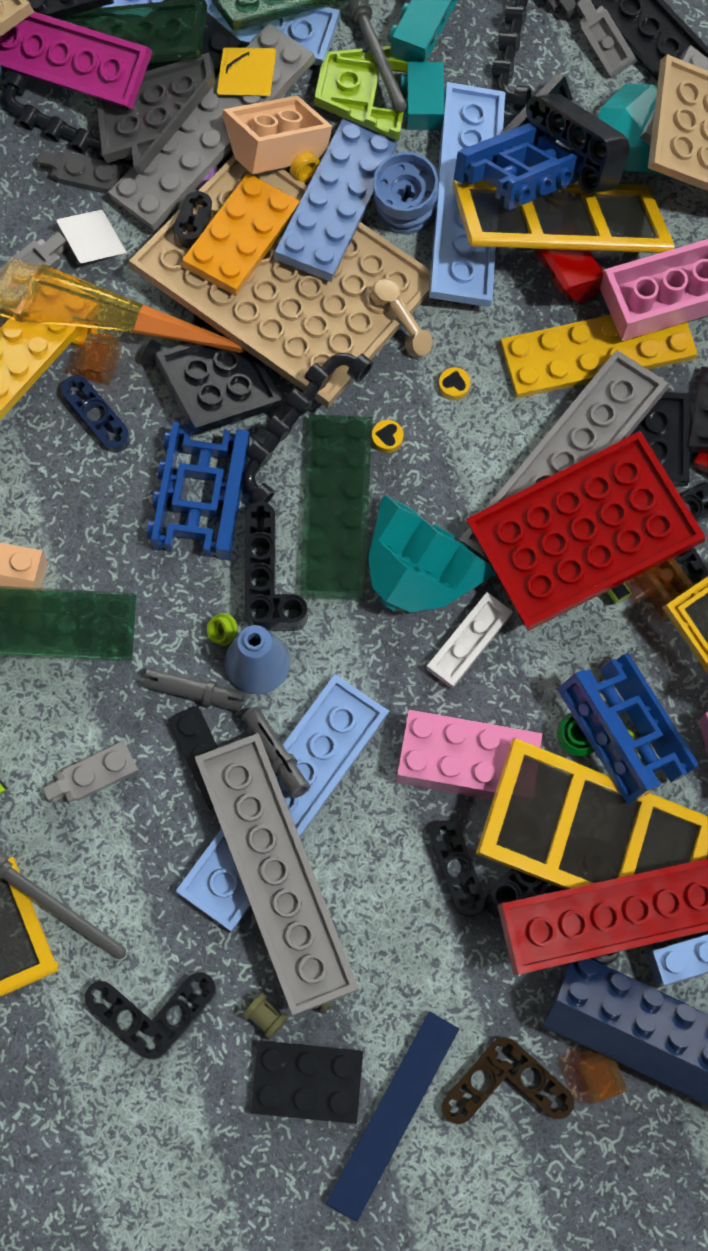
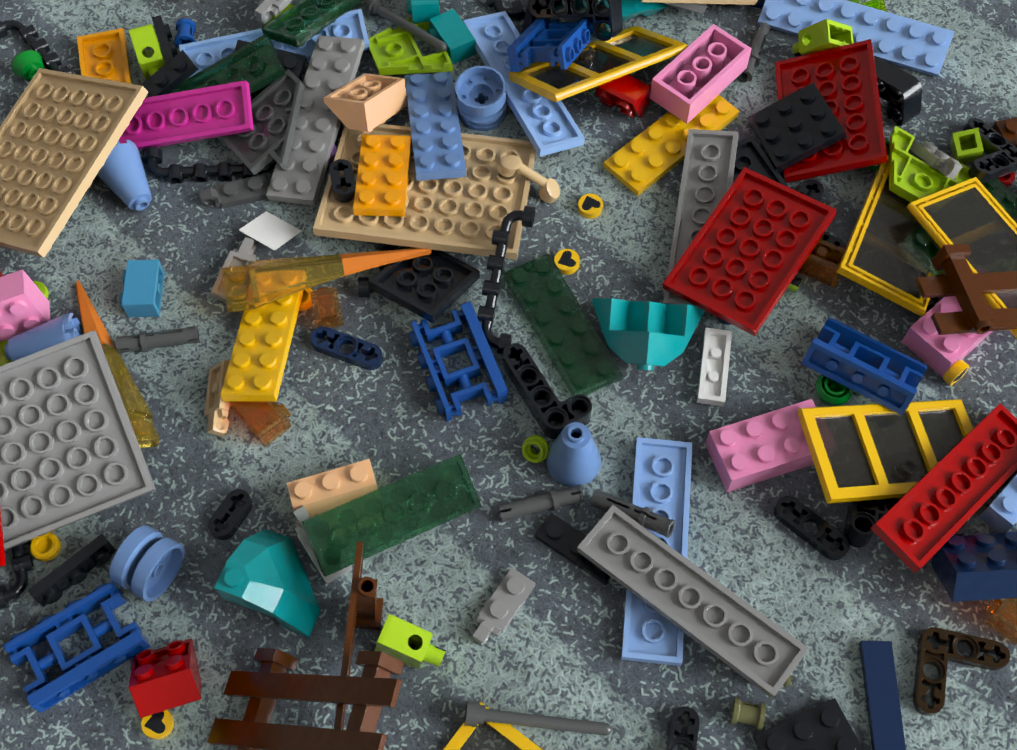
camera: 25 degrees left, 10 degrees down
yellow sticker [217,48,276,96] -> none
yellow tile [290,151,320,183] -> none

